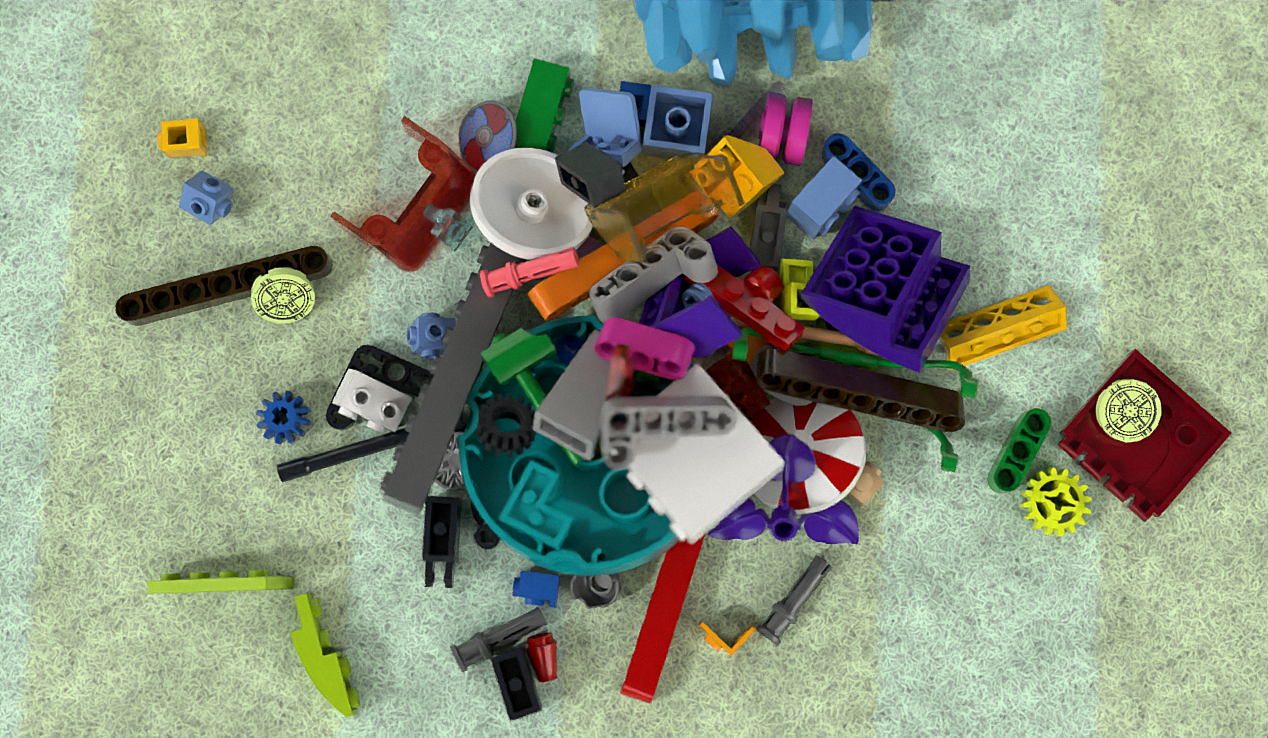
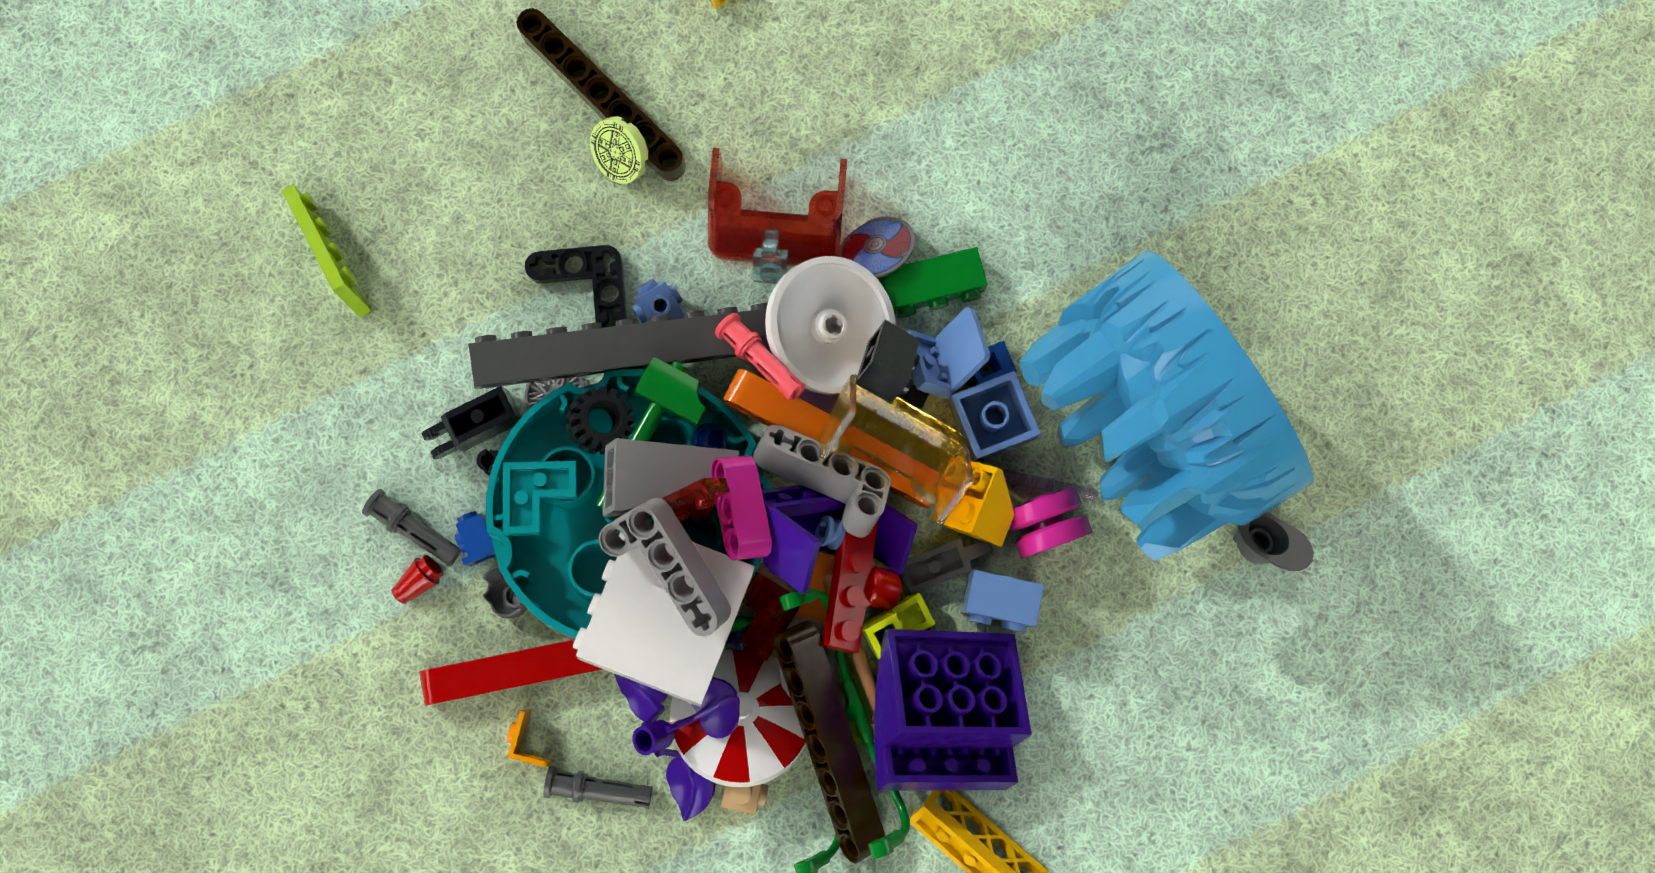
camera: 65 degrees right, 0 degrees up
medium blue brick [179,170,233,225] -> none
blue gear [256,391,311,445] -> none
black piece [277,416,465,483] -> none
lime slope [290,593,361,718] -> none
white brick [332,369,412,434] -> none
black brick [490,646,543,721] -> none
blue beam [821,133,896,211] -> none

